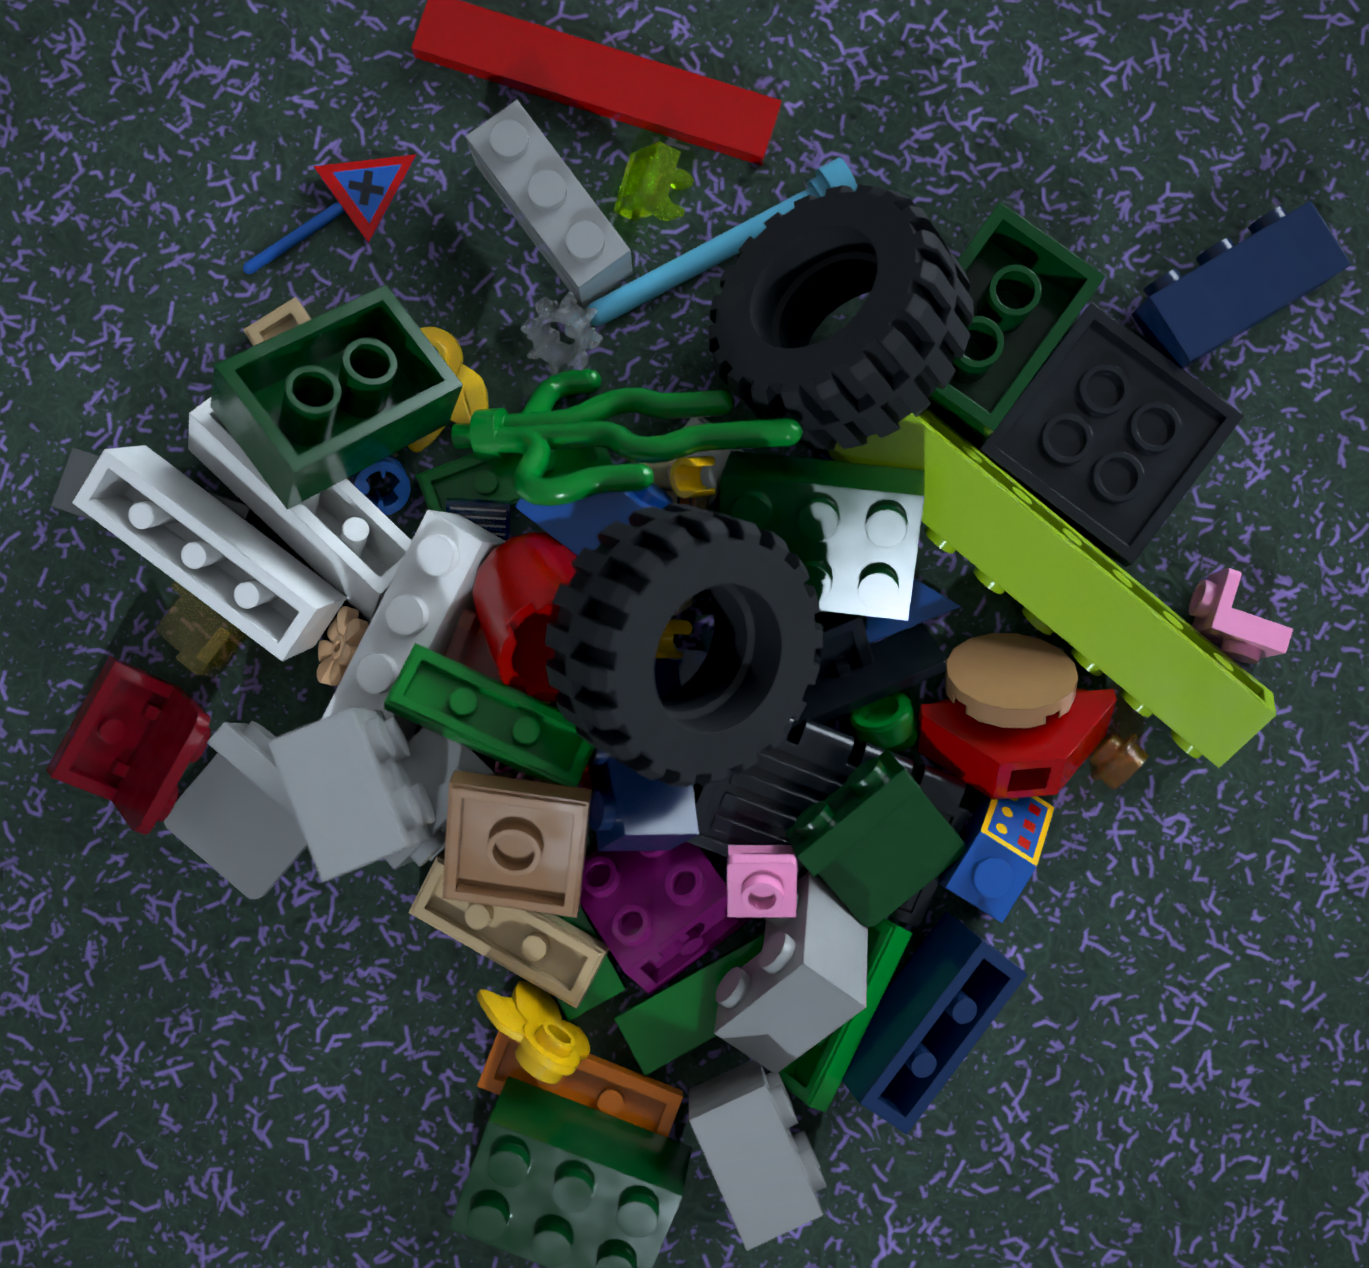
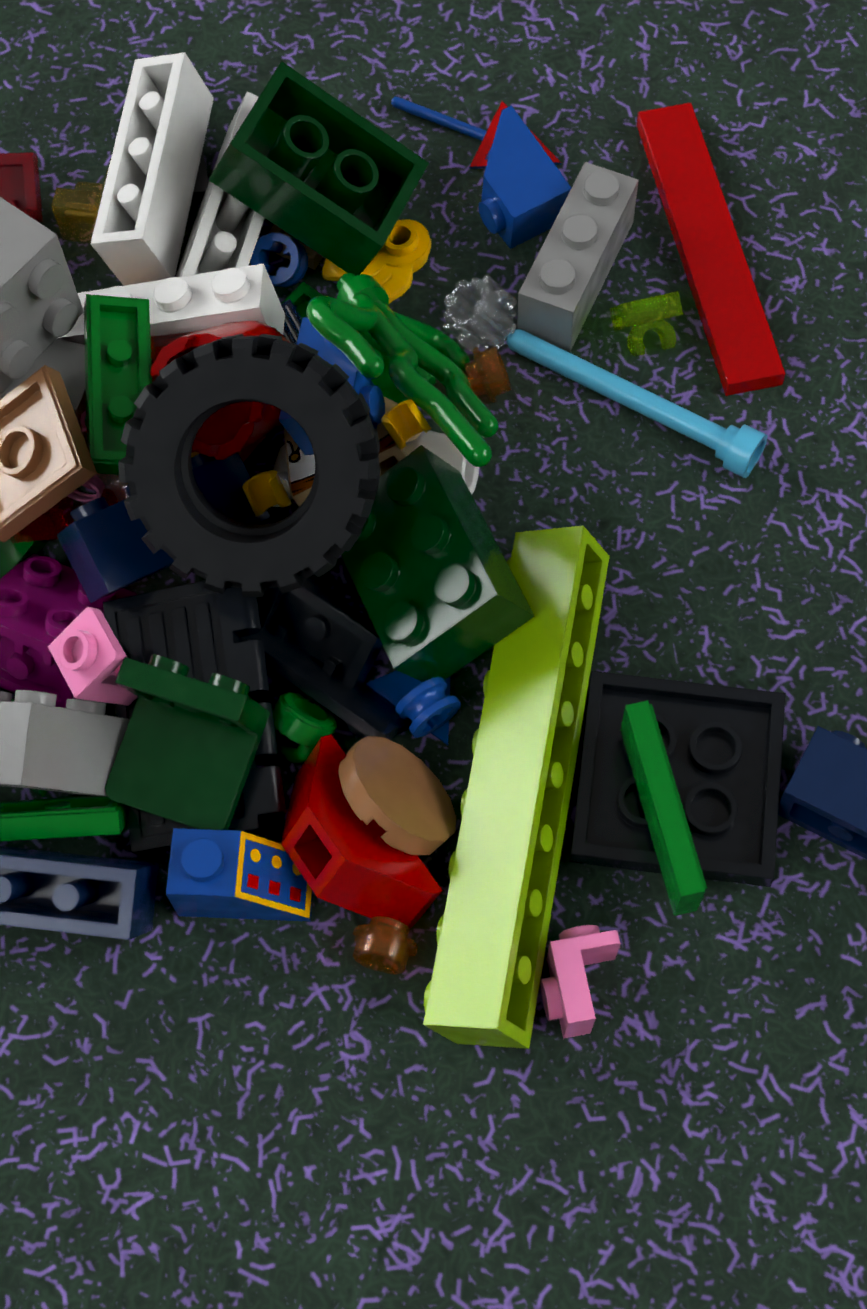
camera: 65 degrees right, 20 degrees down
black tyre [708,184,973,451] -> none
dark green brick [927,202,1106,447] -> none
none -> blue bush [395,676,461,738]
none -> clear orange plate [465,346,512,403]
none -> blue slope [478,105,572,249]
none -> green tile [620,700,707,916]

